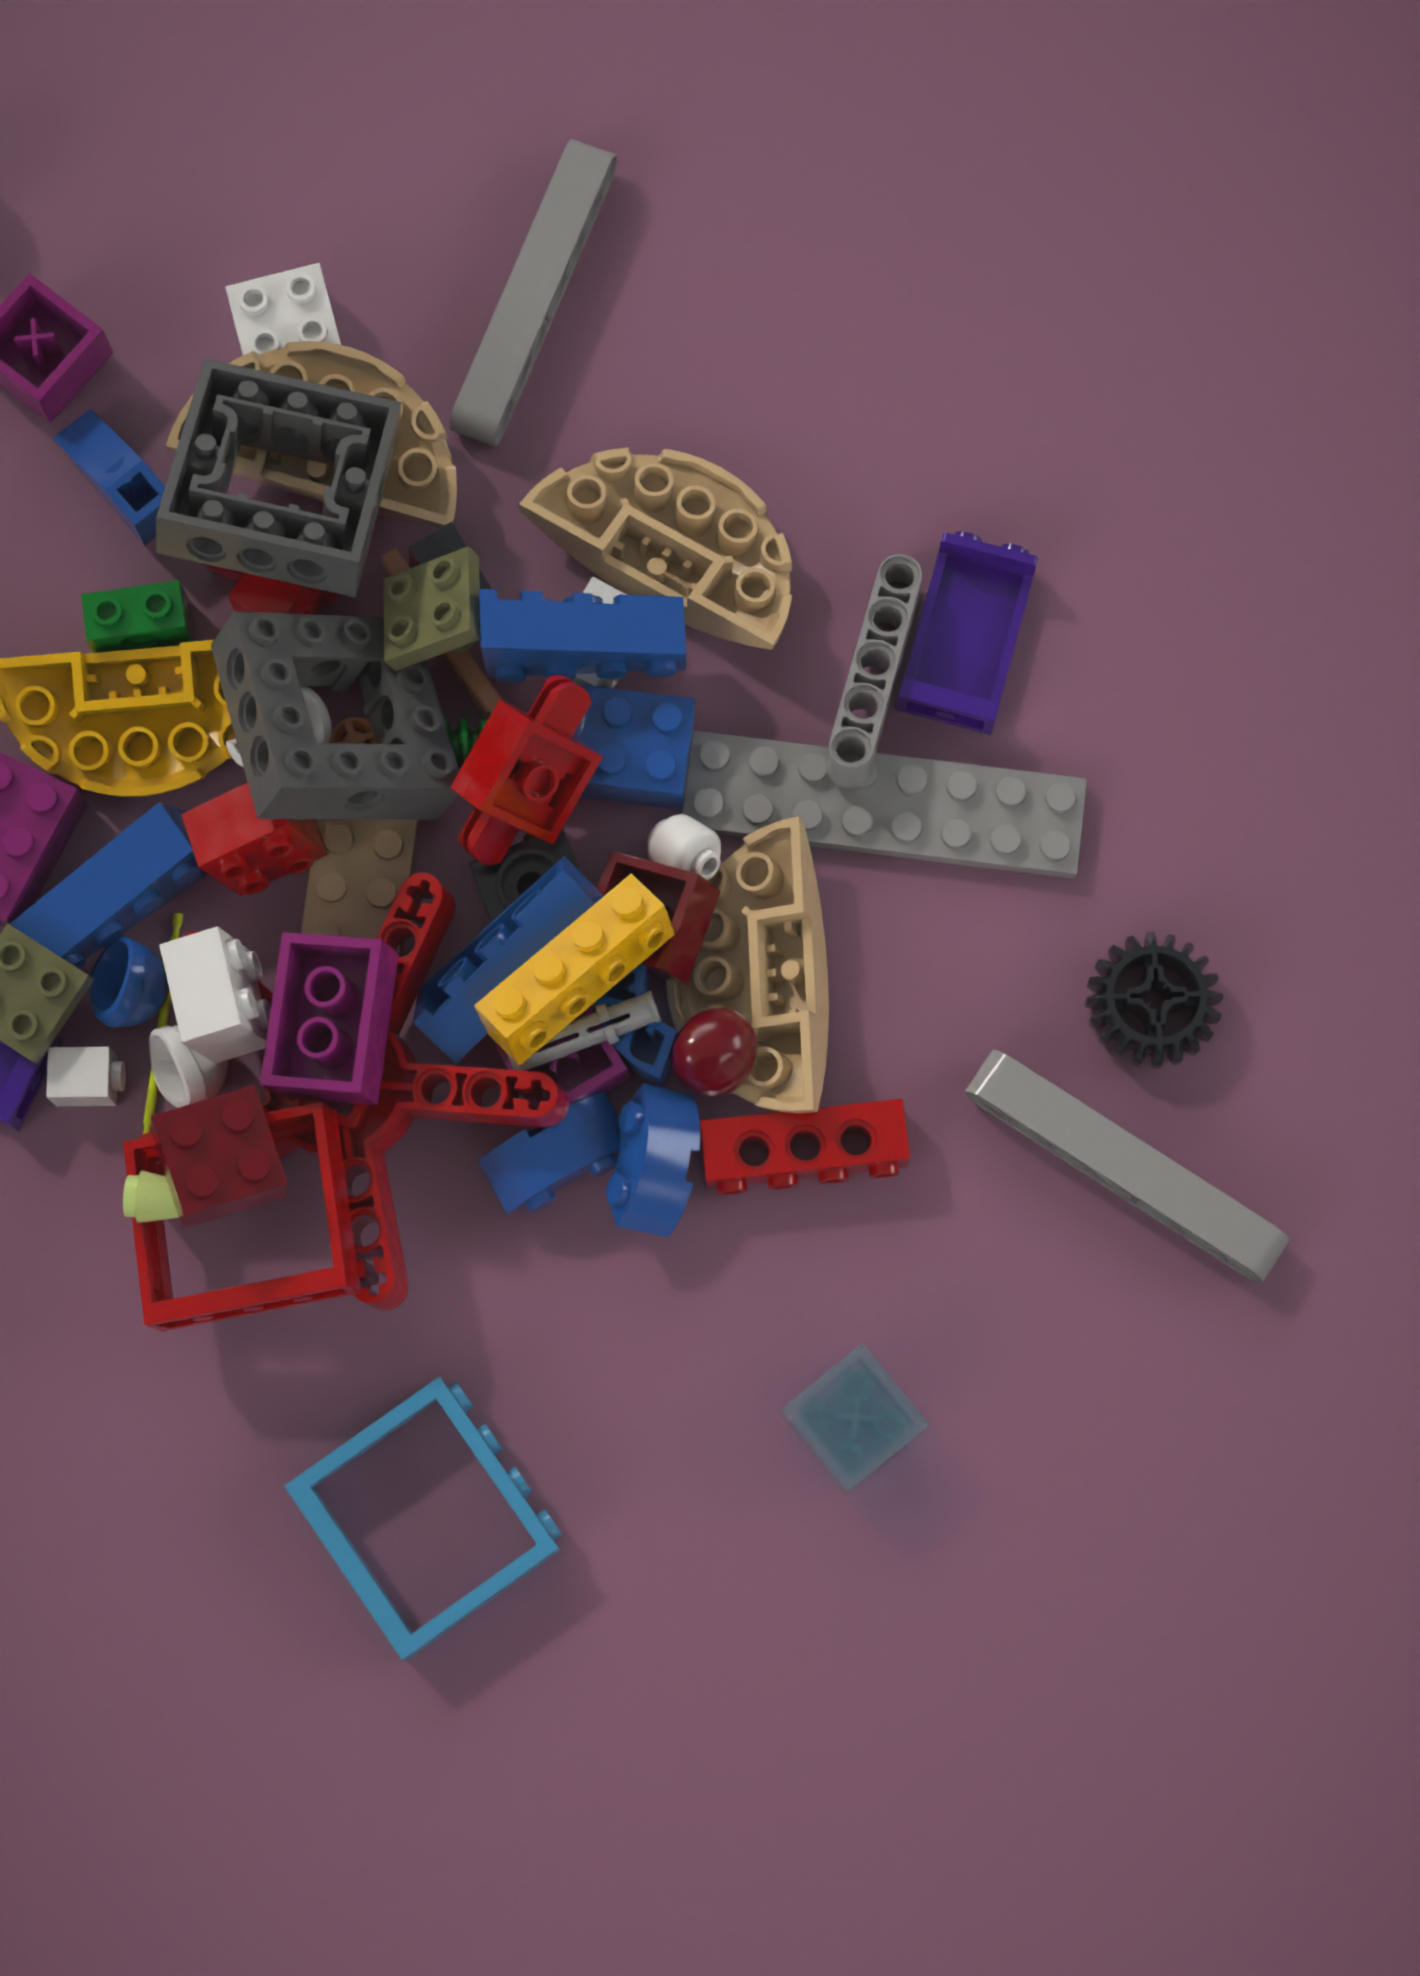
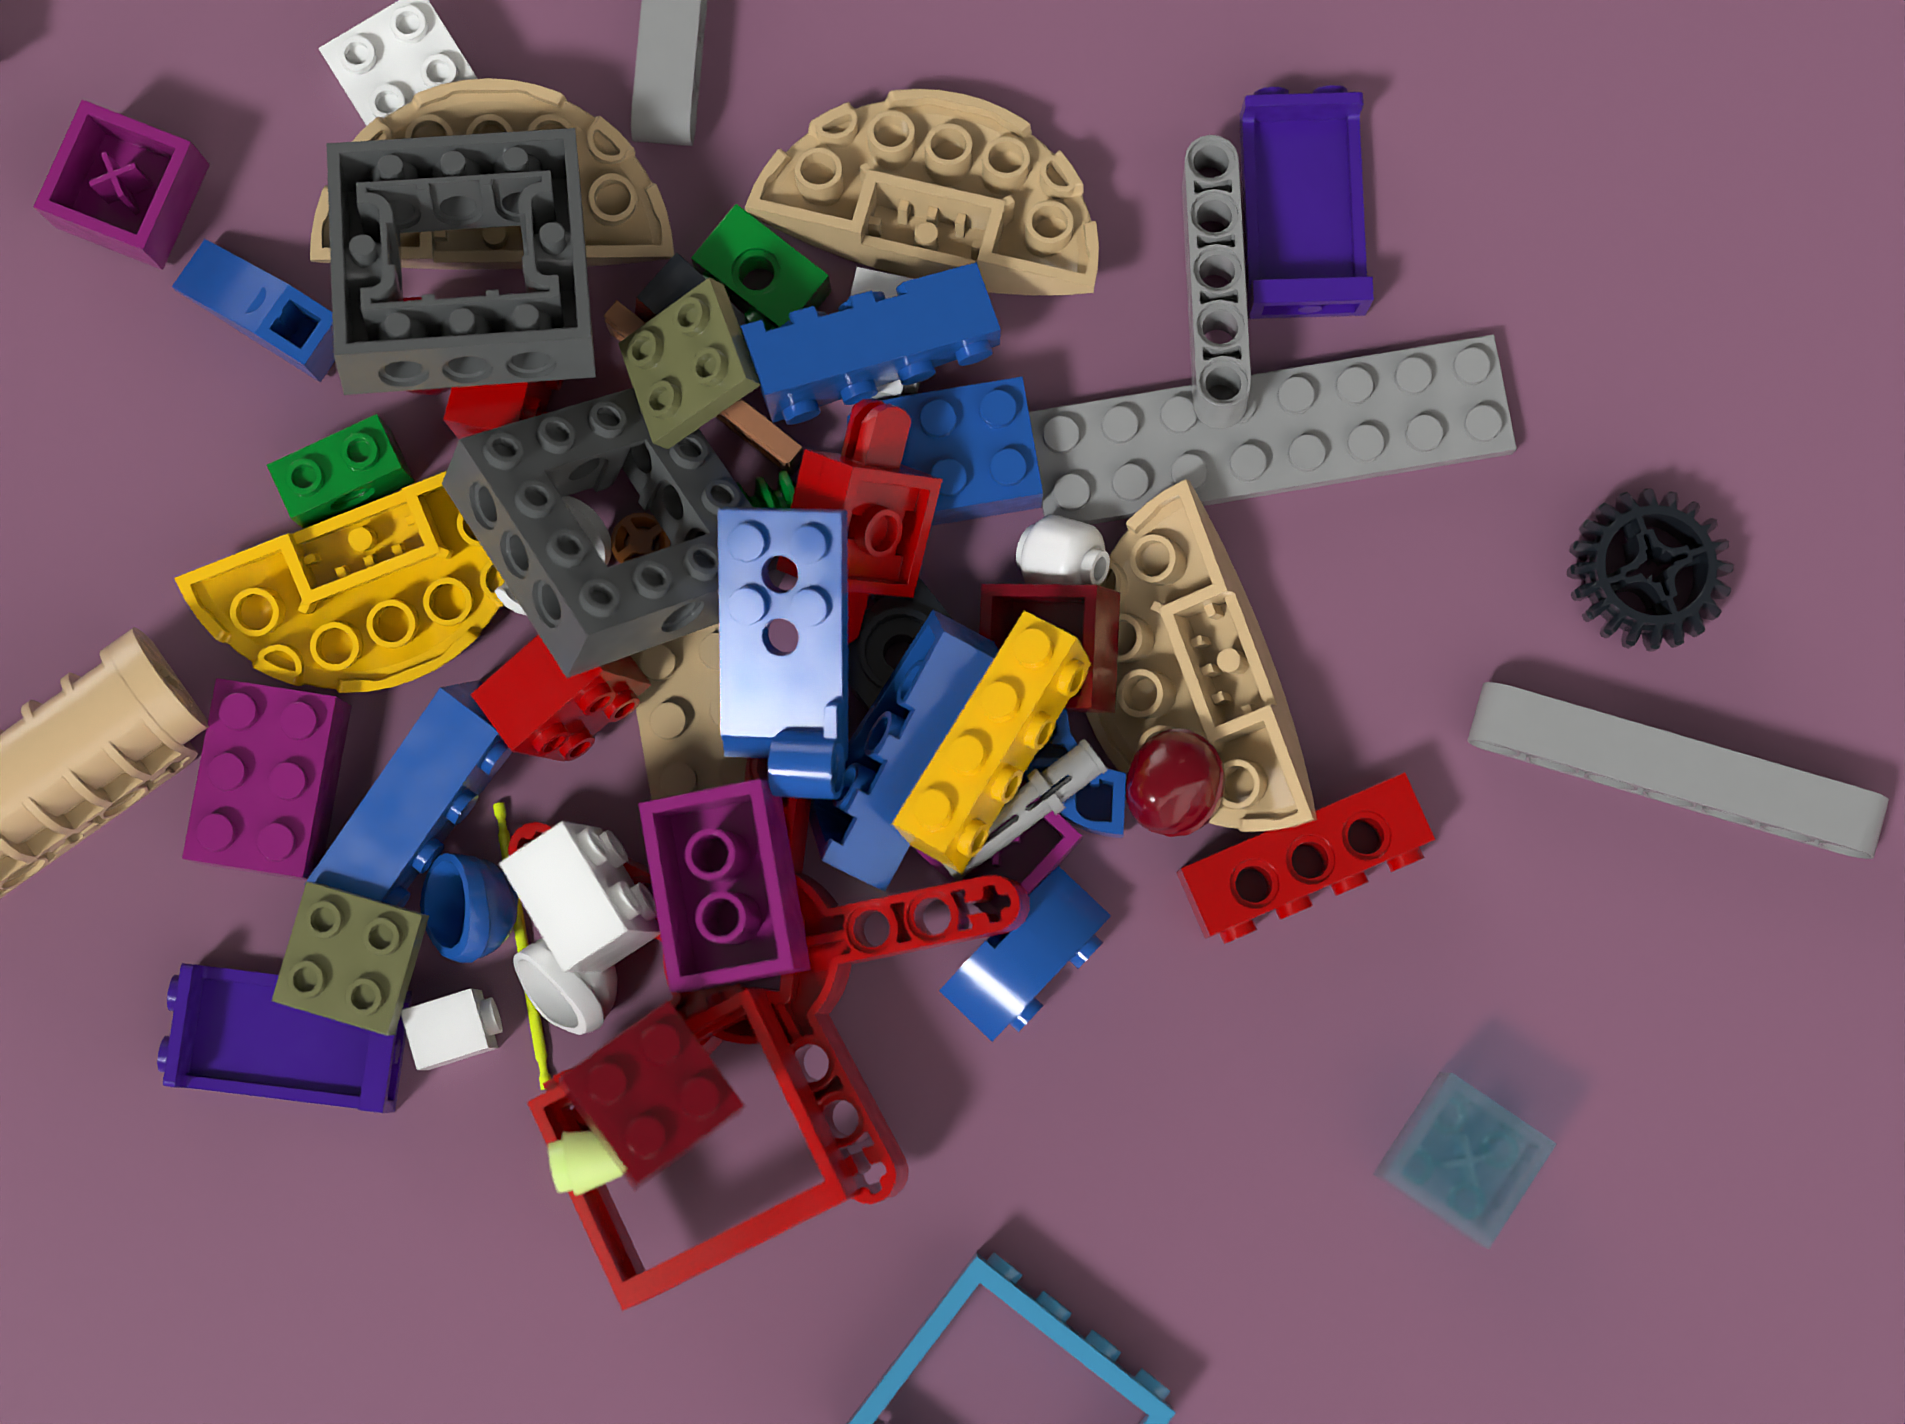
camera: 15 degrees left, 5 degrees up
blue brick [605,1083,700,1238] -> none
none -> green brick [691,204,832,331]
none -> hinge [718,507,848,799]

